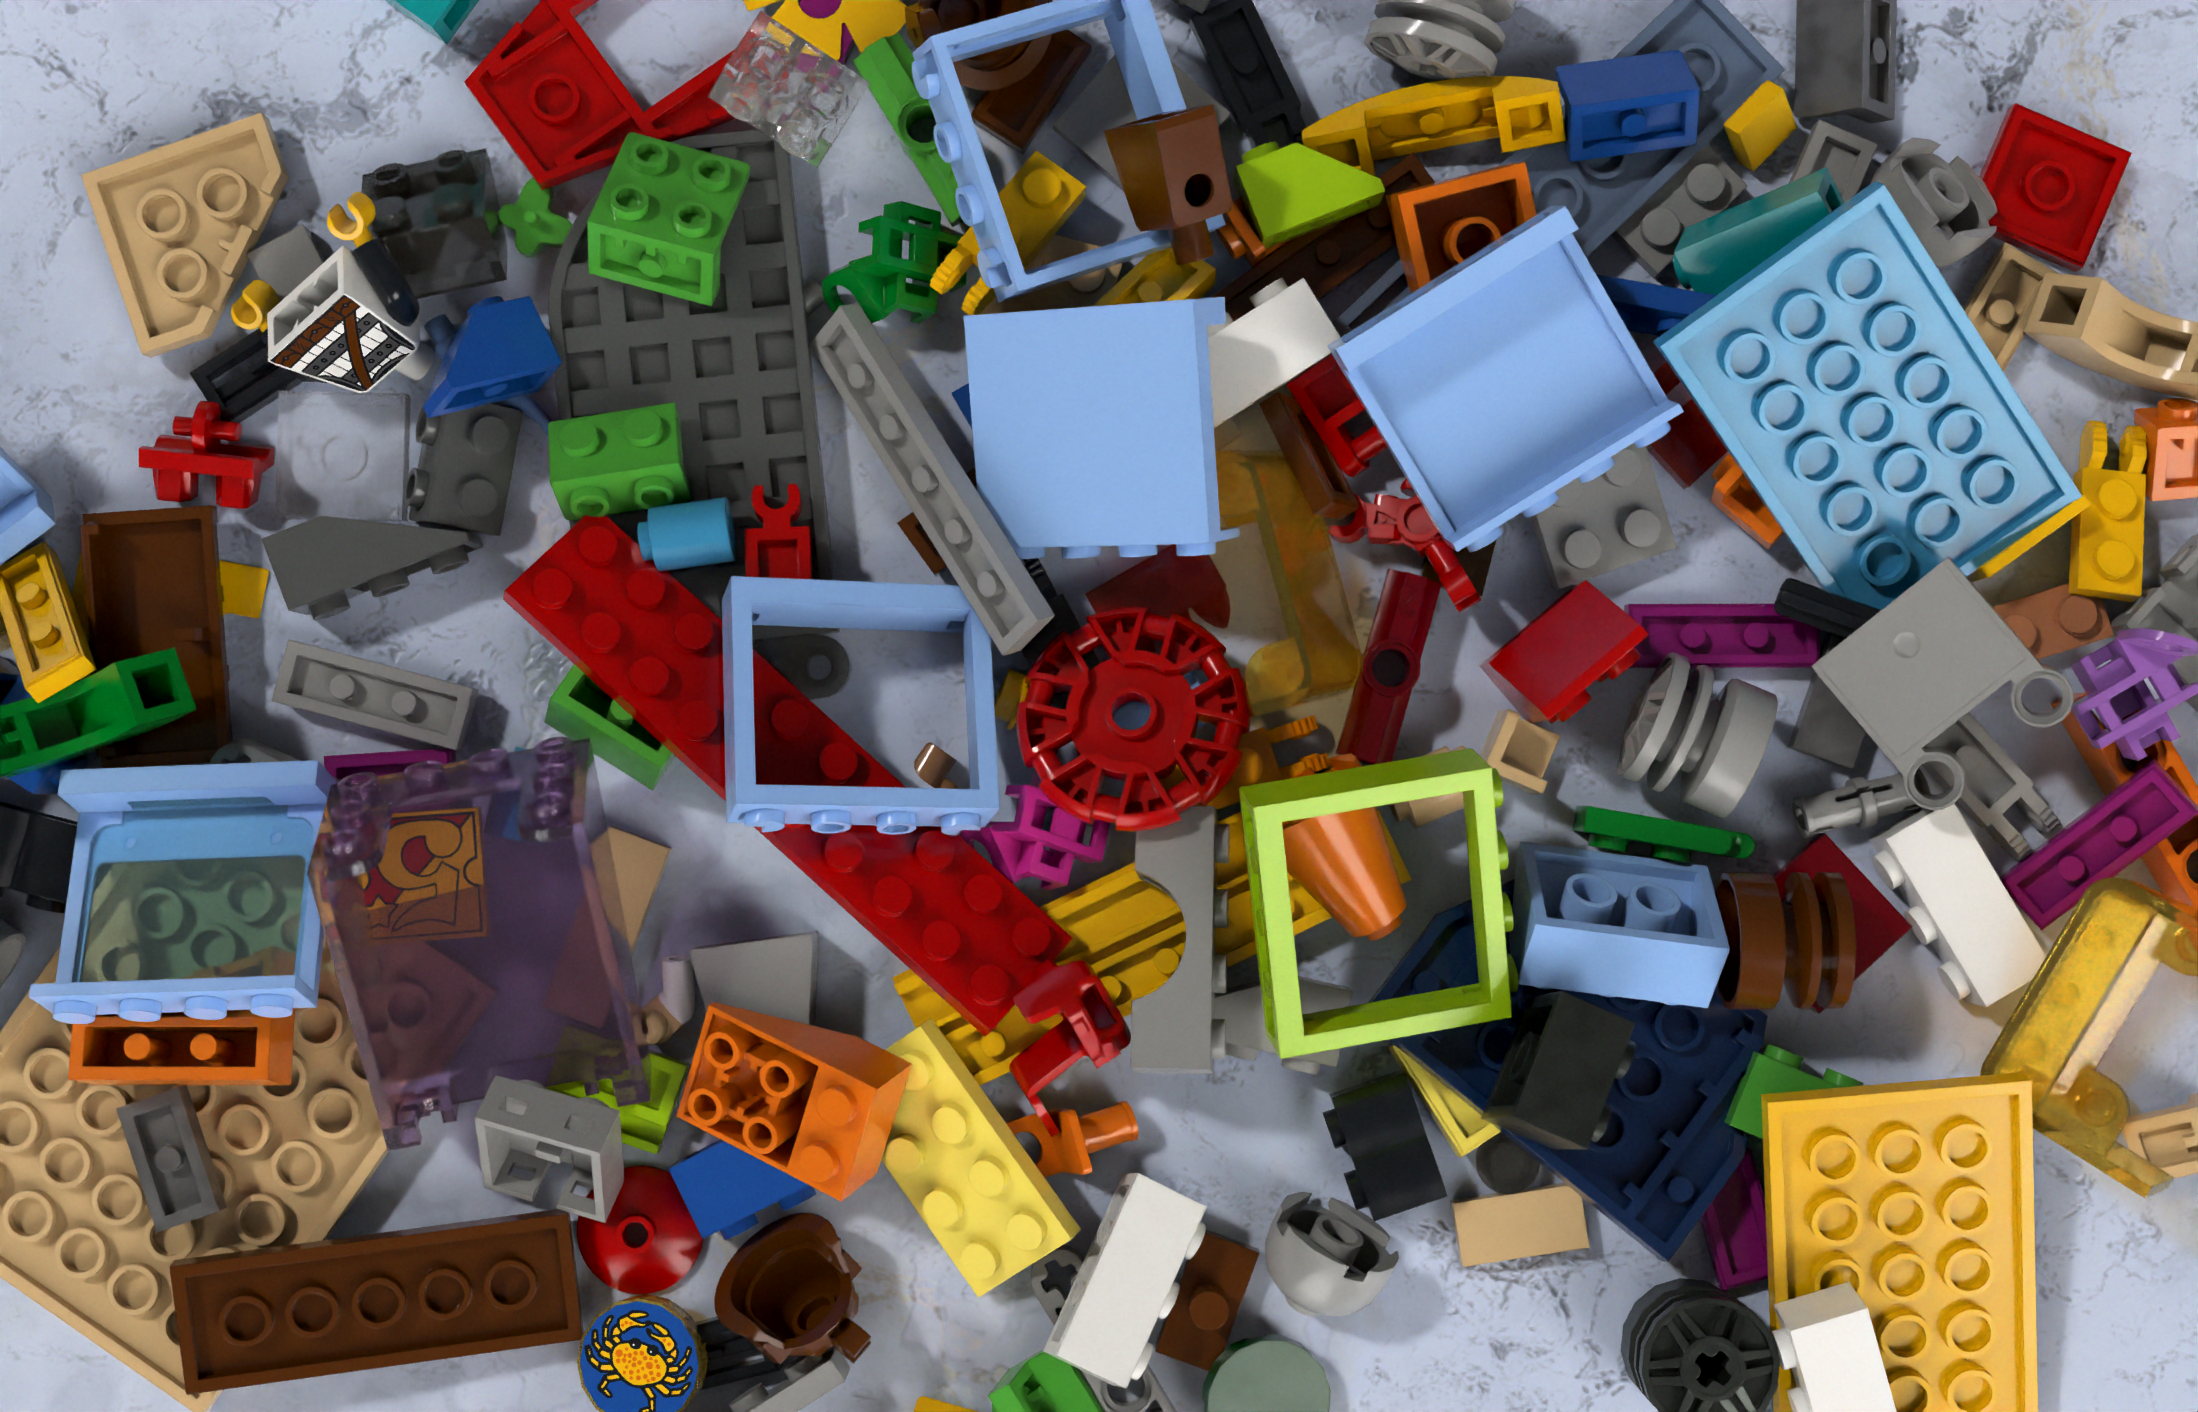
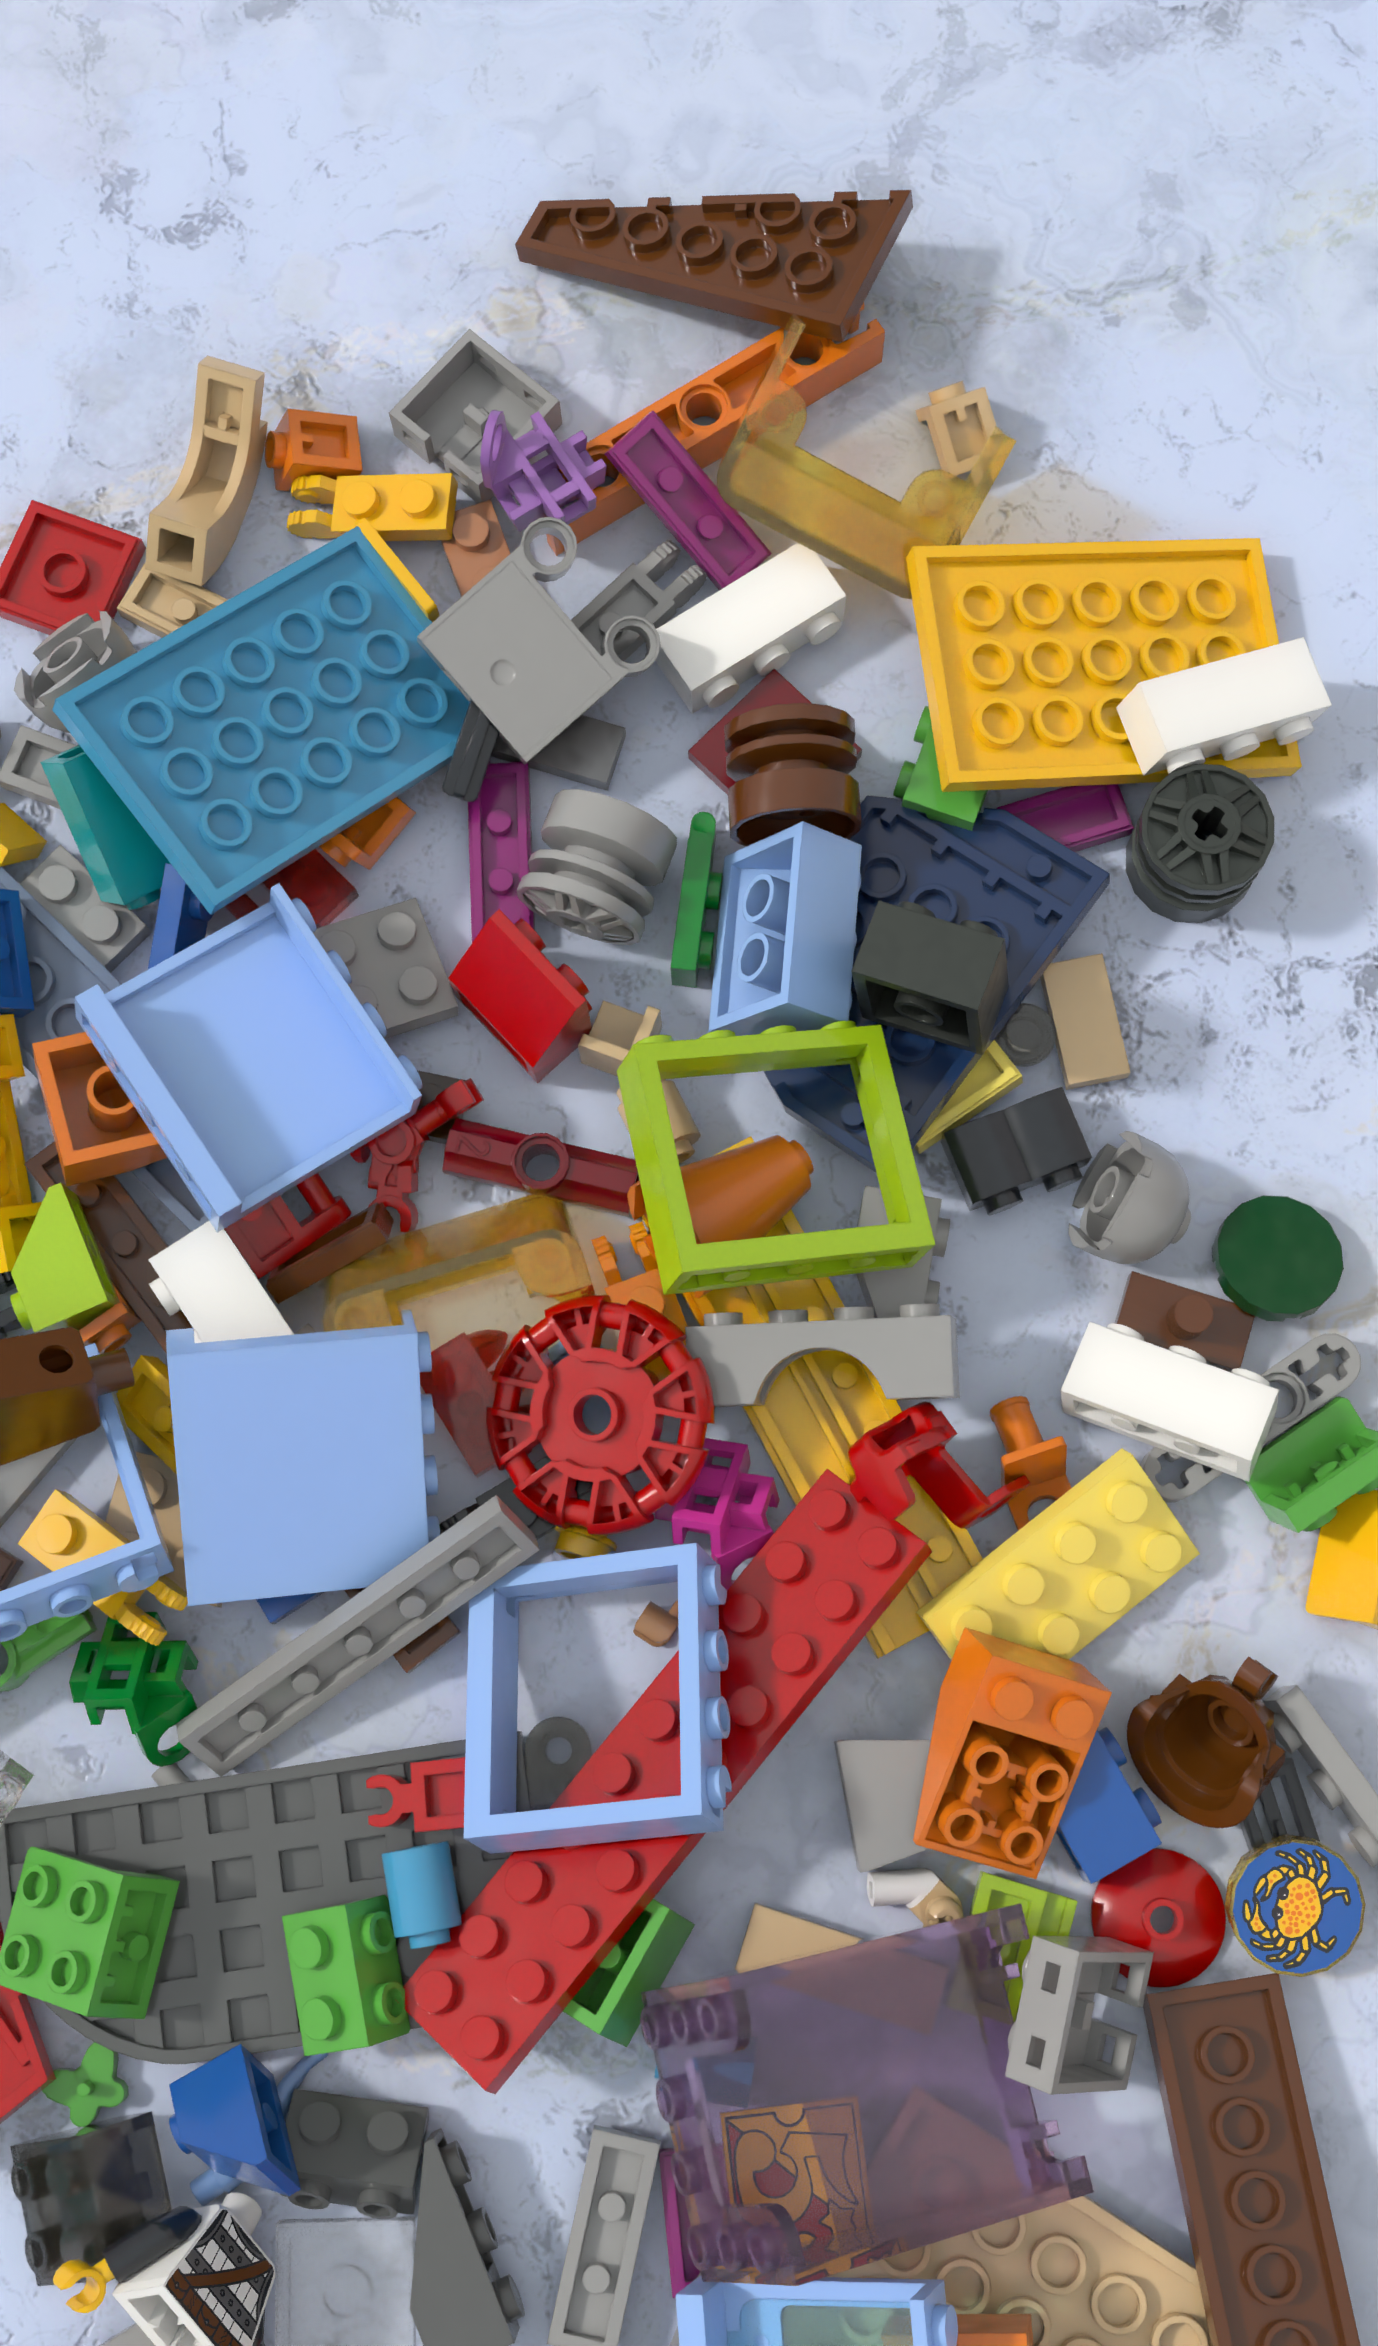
camera: 90 degrees left, 10 degrees down
light grey pin [1792,768,1930,838] -> none

